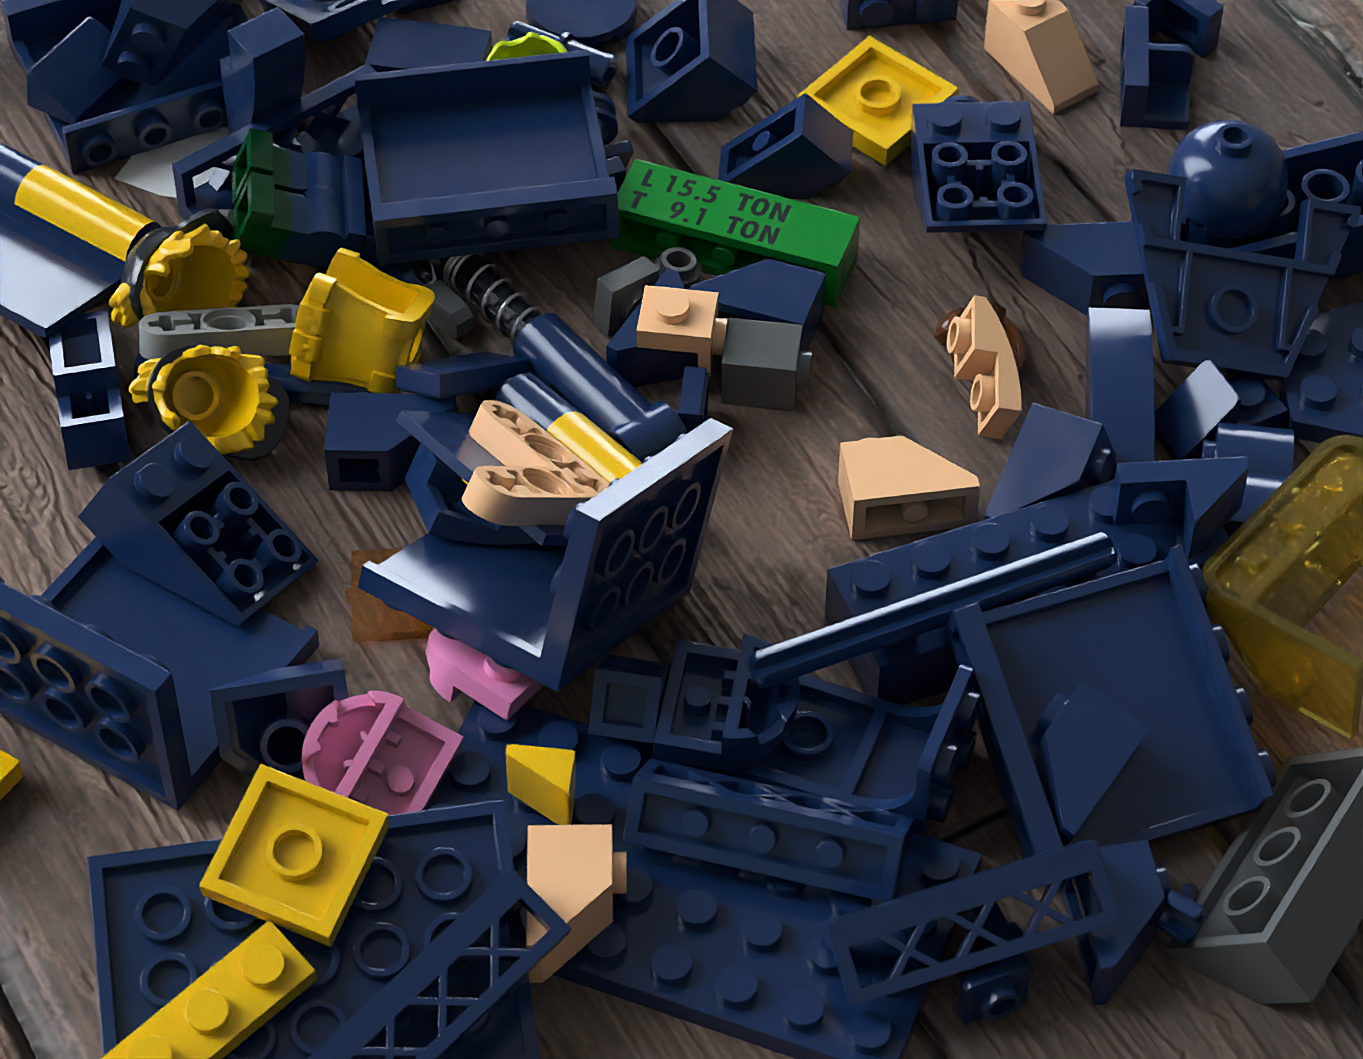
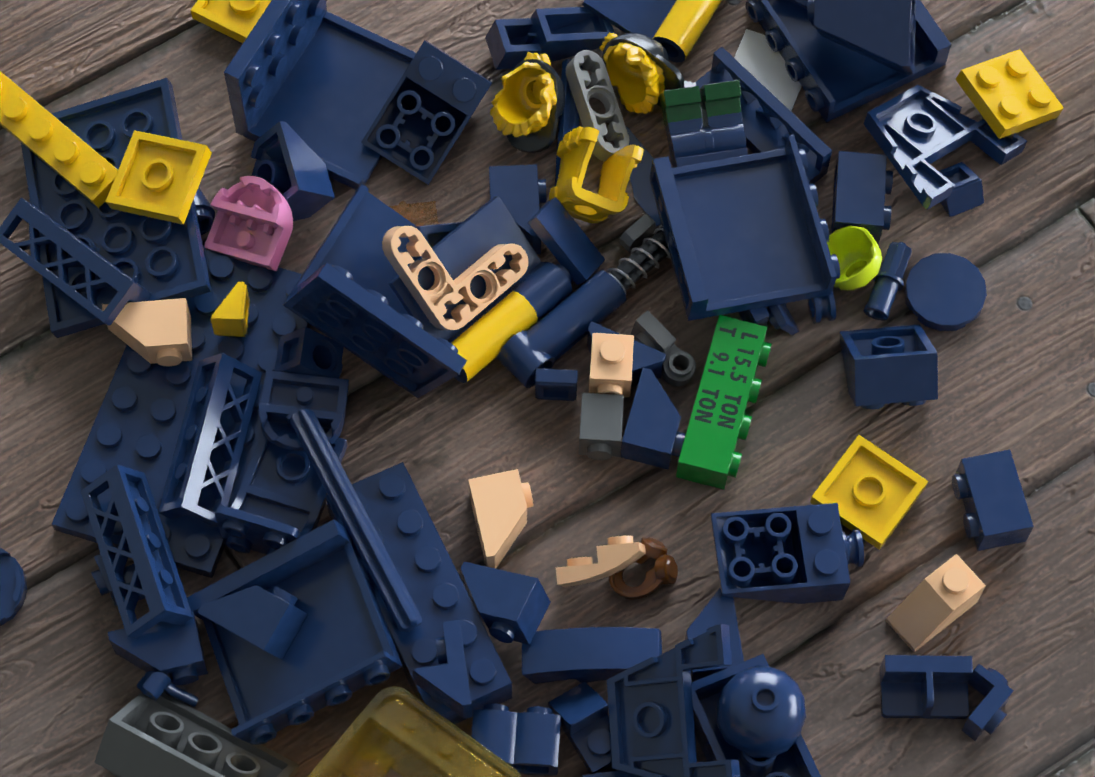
camera: 85 degrees right, 15 degrees up
dark blue slope [220,7,305,134] -> none
dark blue slope [718,93,853,200] -> none

